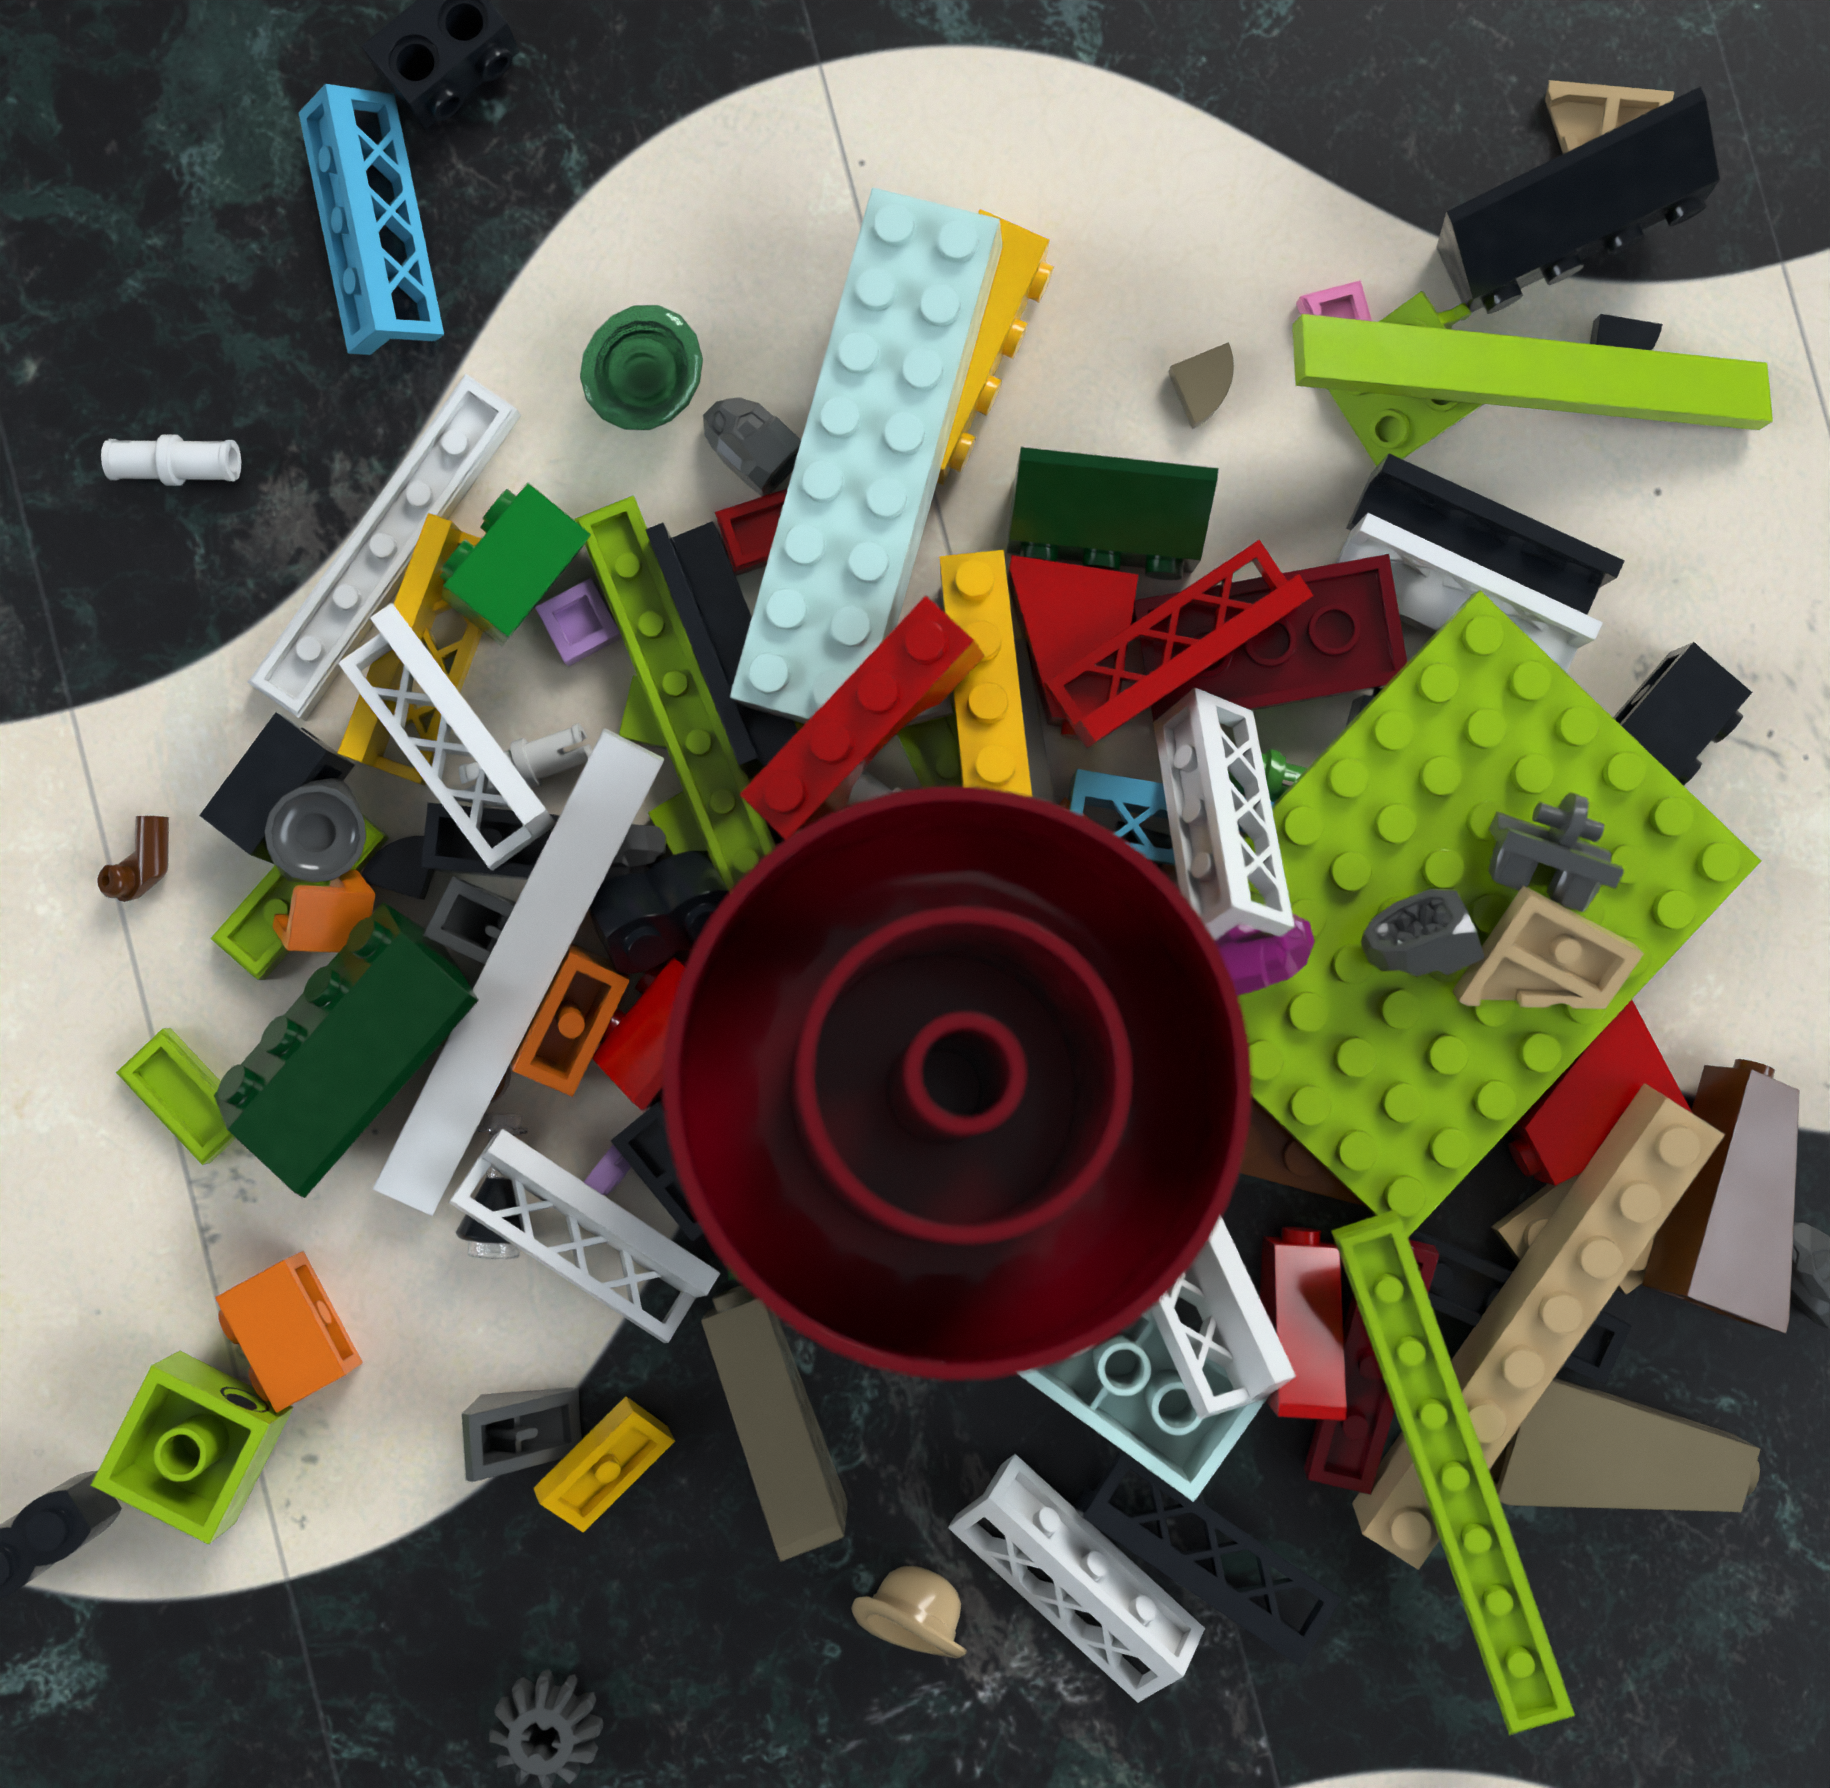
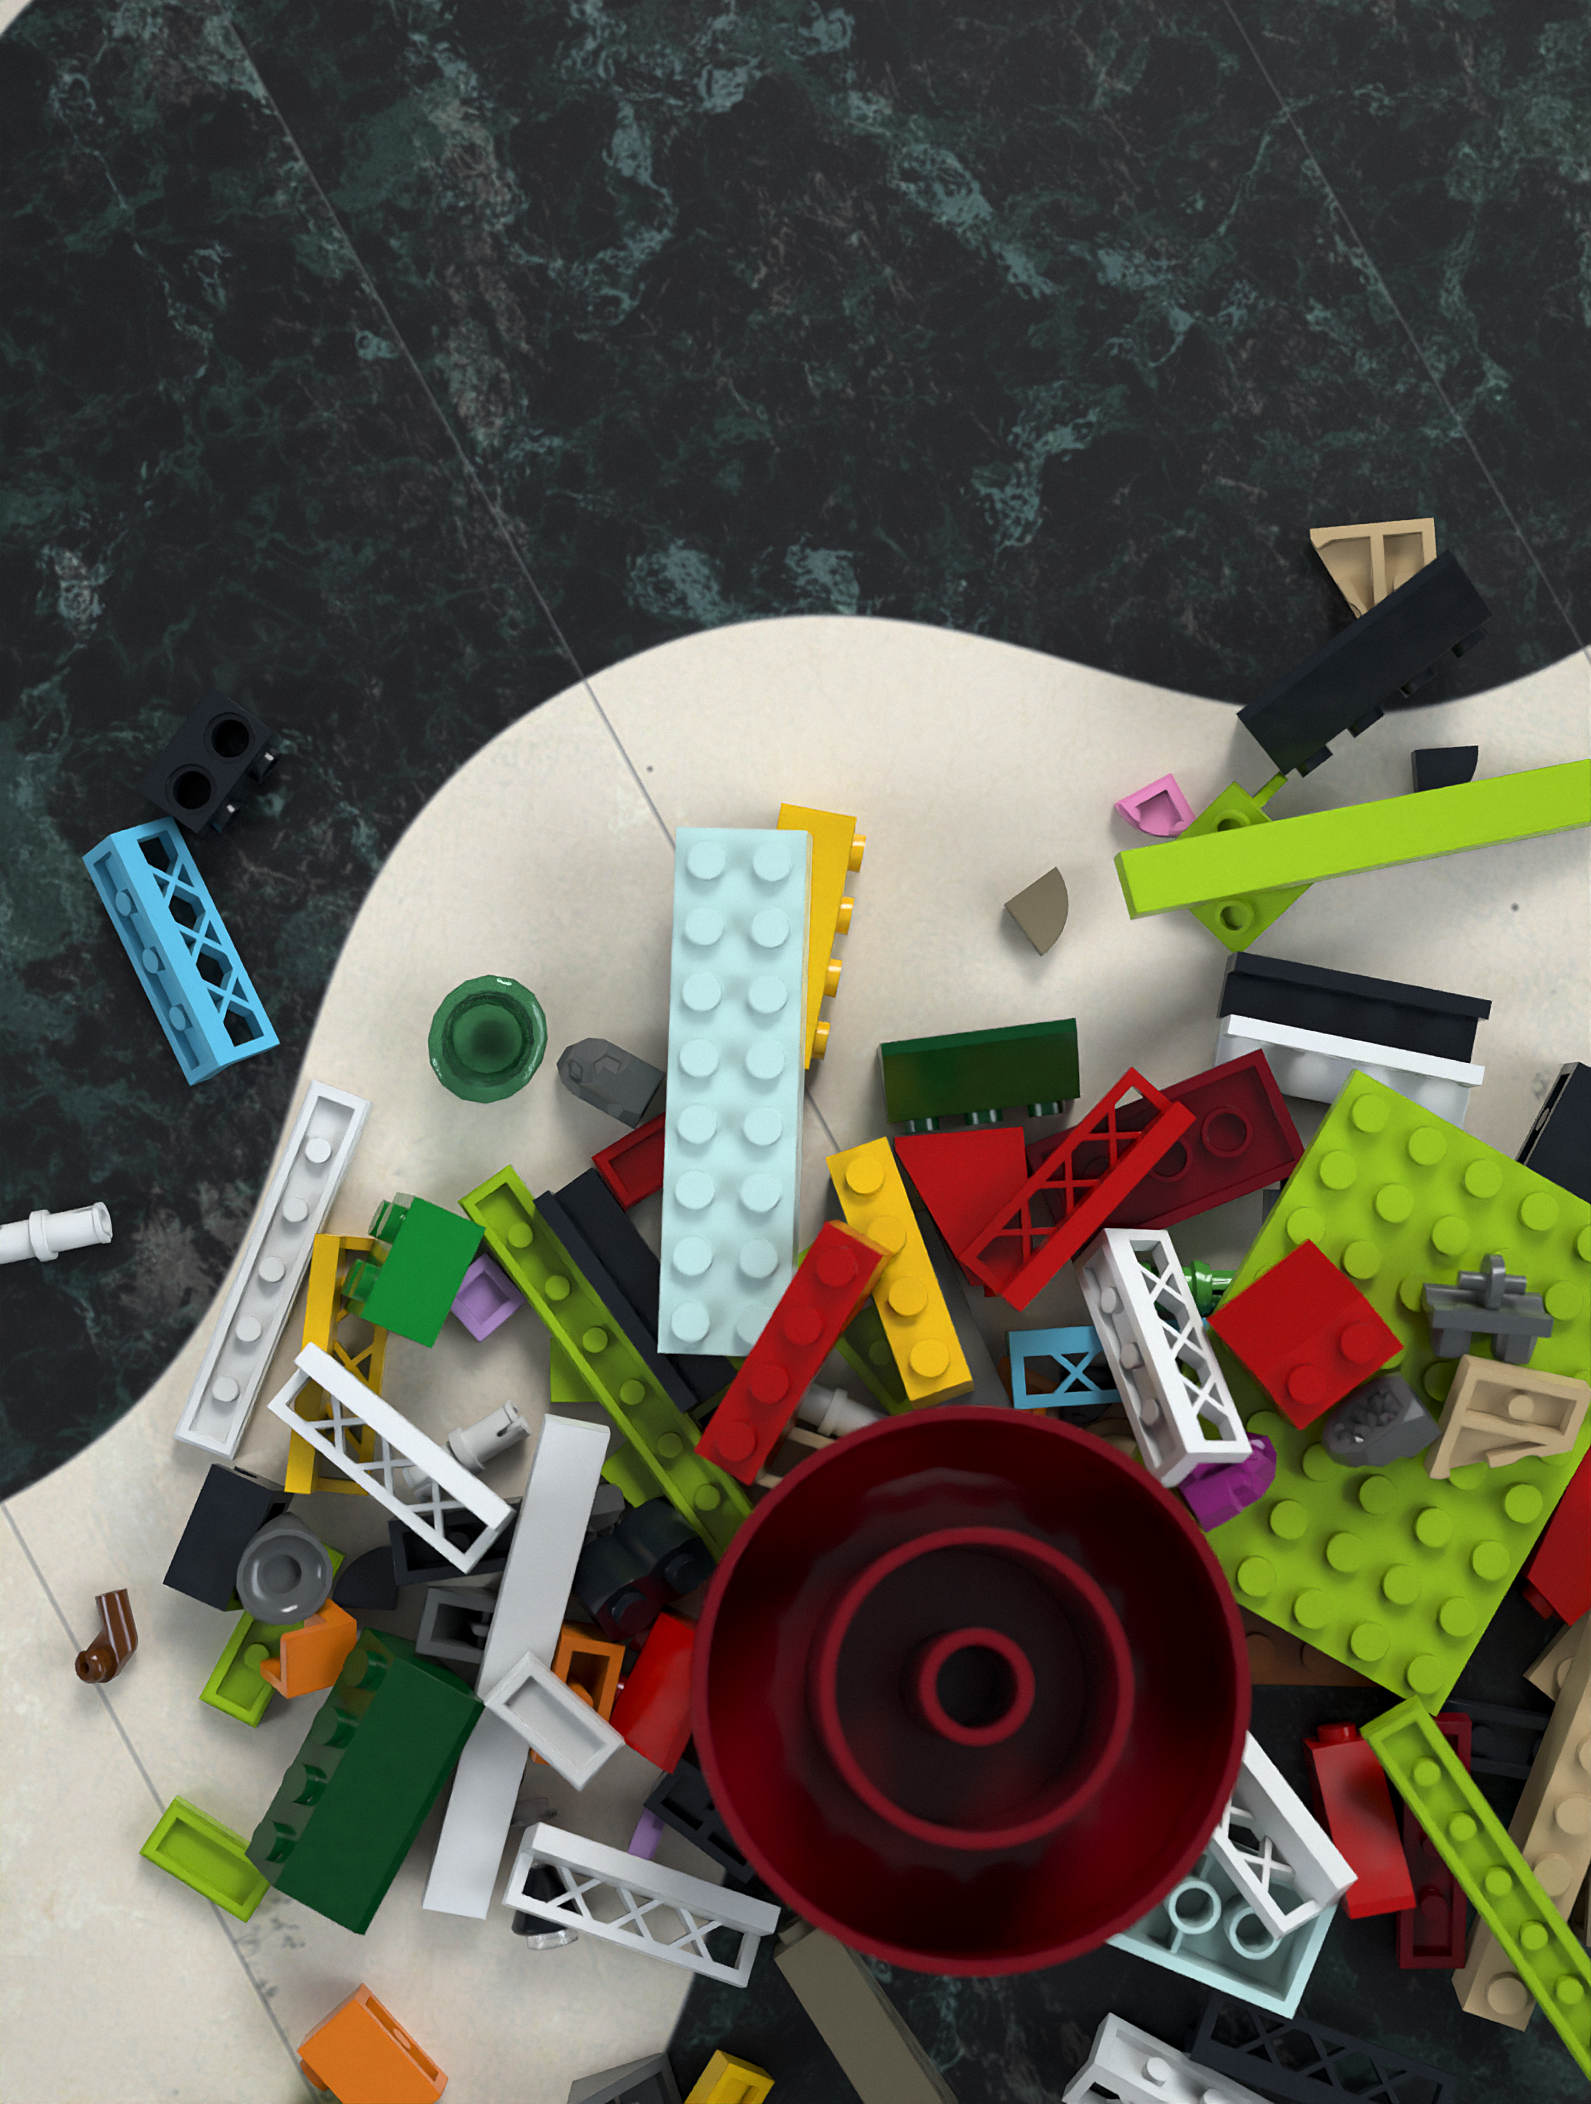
camera: 10 degrees left, 0 degrees up
none -> white tile [483,1651,625,1791]
none -> red slope [1205,1239,1405,1431]

